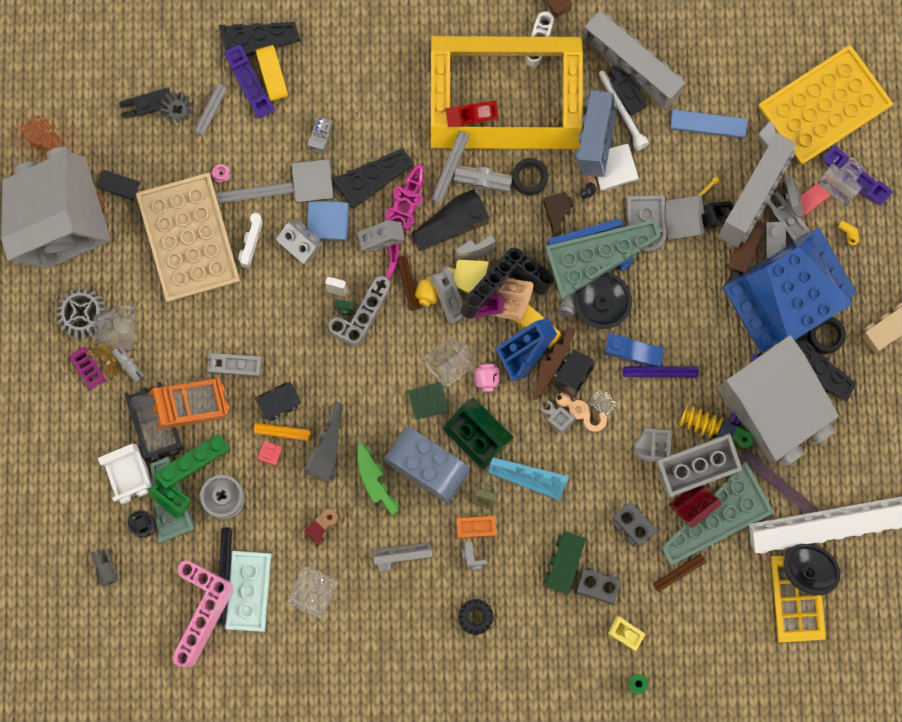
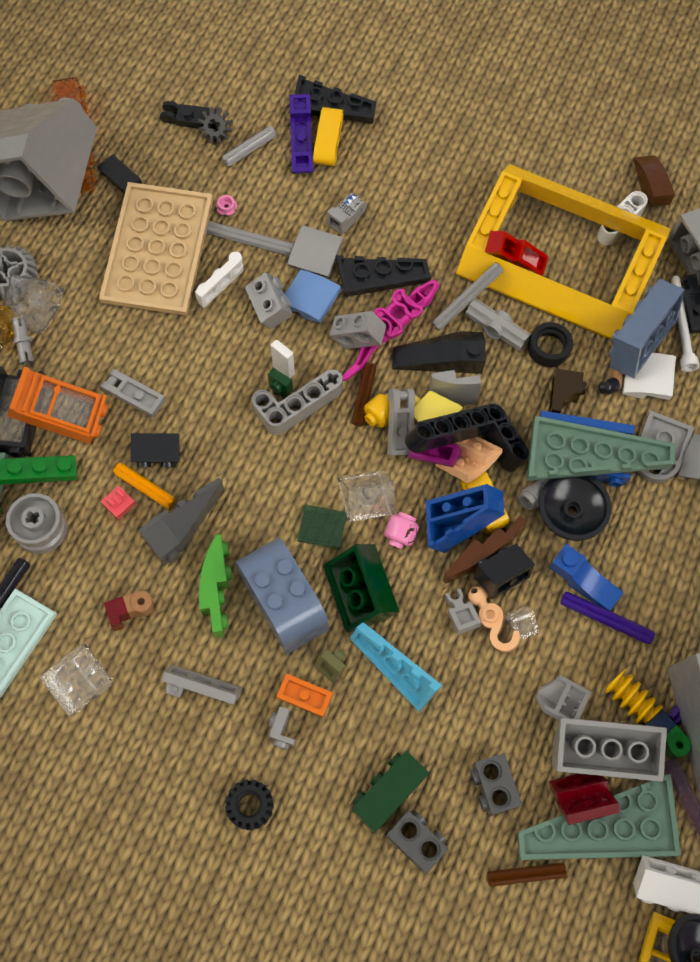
camera: 25 degrees right, 10 degrees down
light yellow slope [608,616,645,651] -> none

